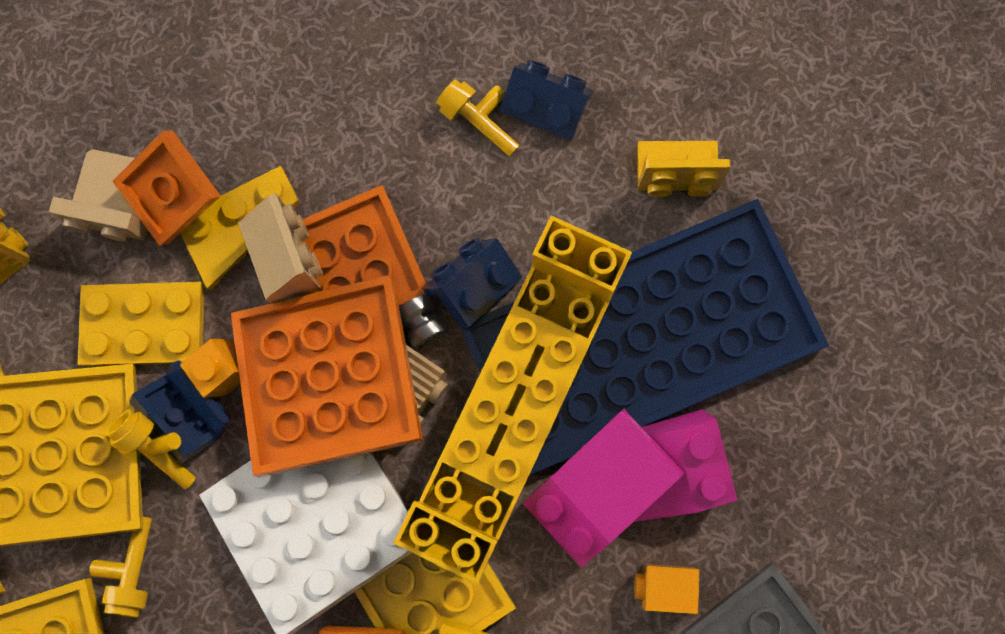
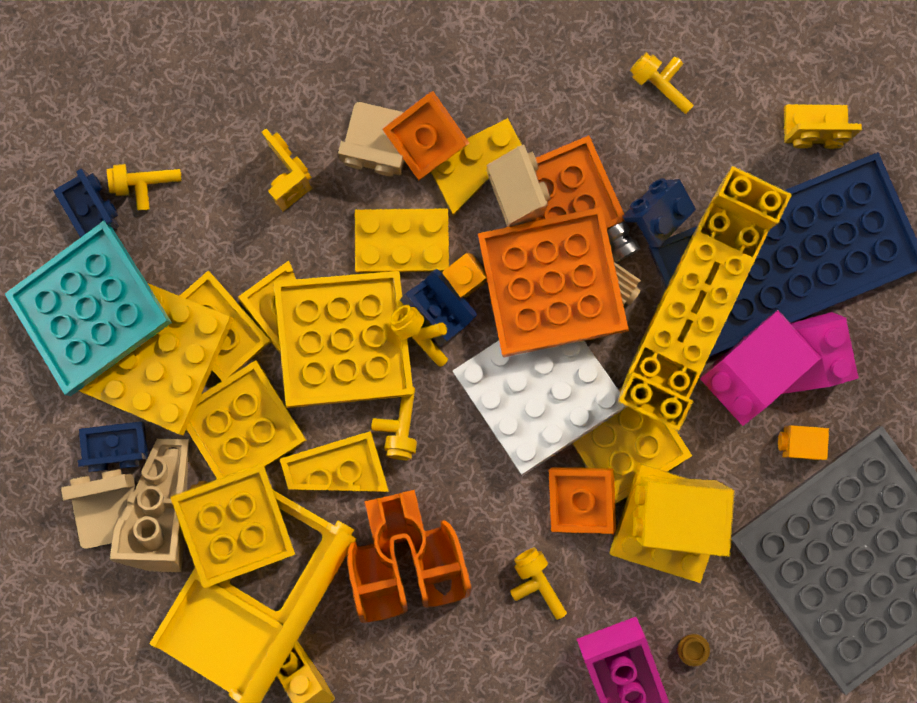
camera: 10 degrees left, 5 degrees up
dark blue bracket [499,60,593,141] -> none

